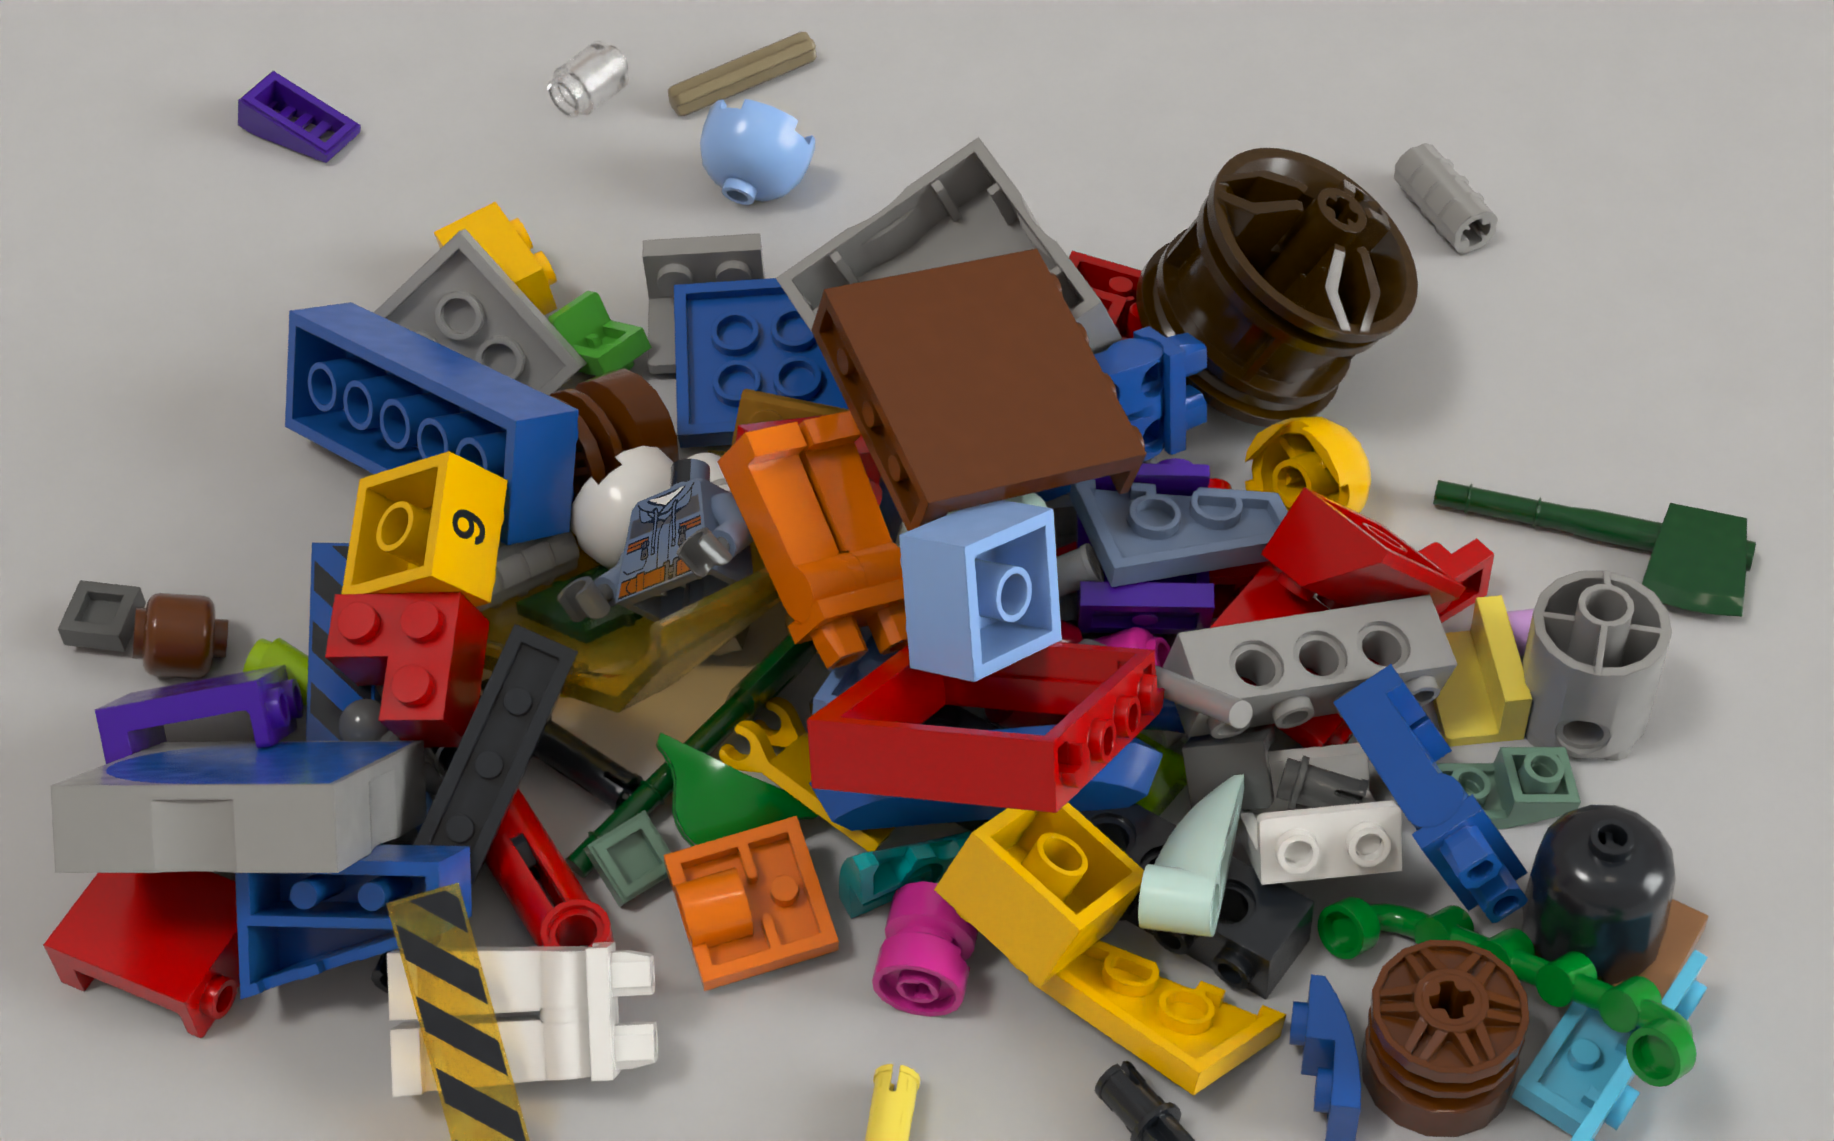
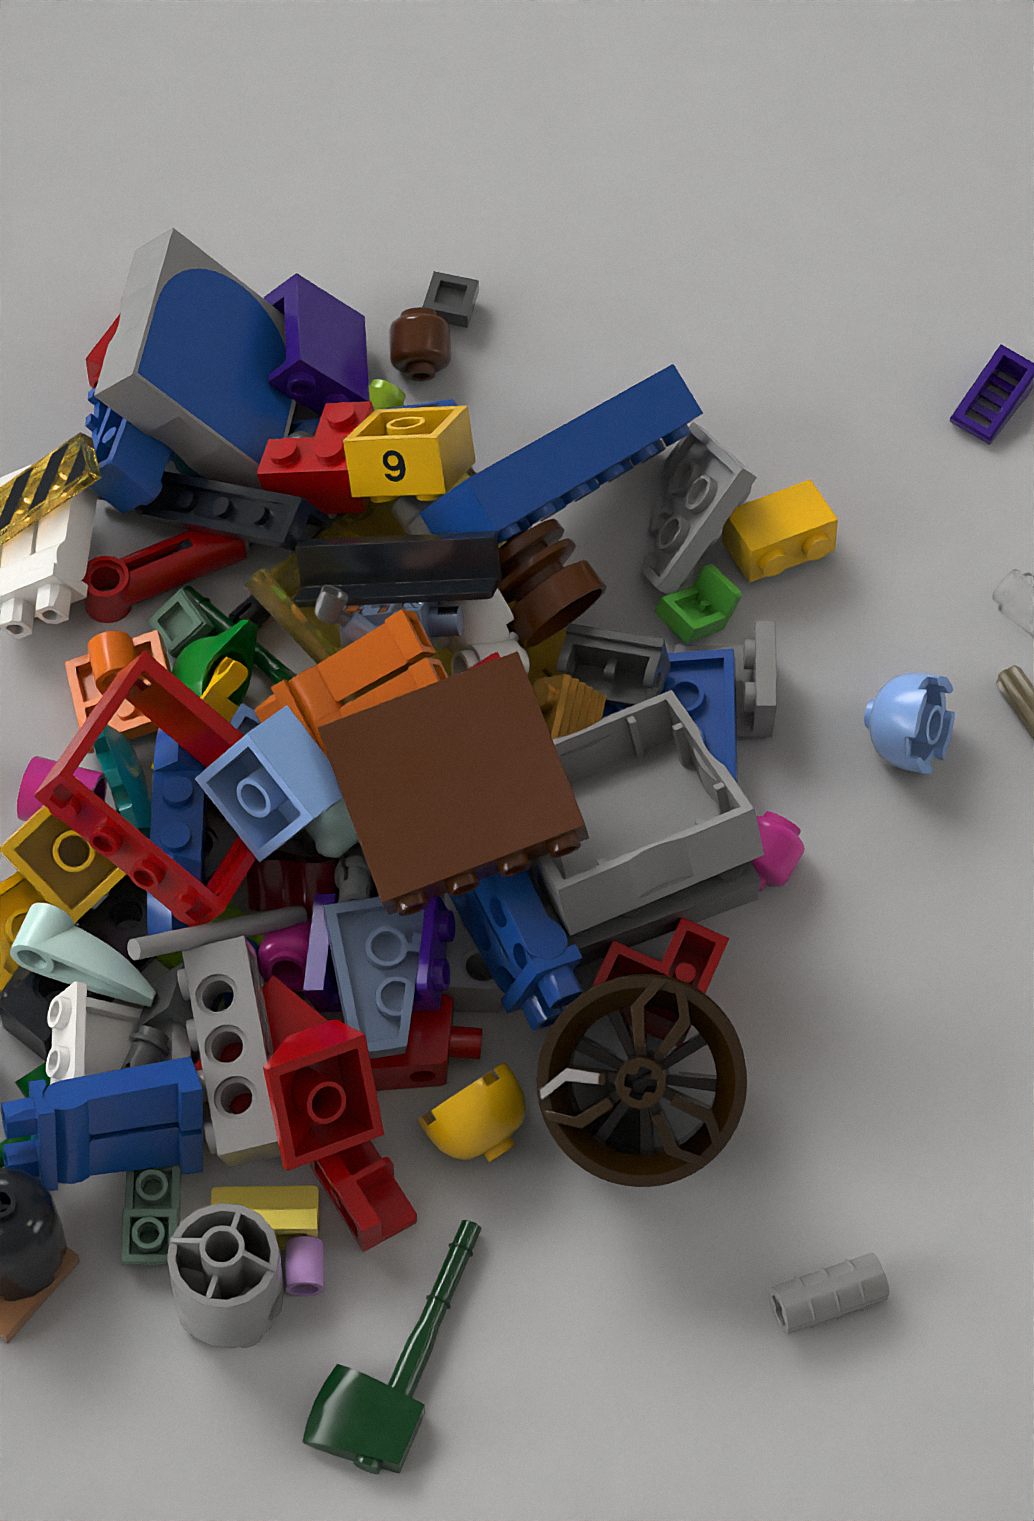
camera: 90 degrees right, 10 degrees up
none -> black panel [293,531,502,608]
none -> dark grey hinge [556,623,671,707]

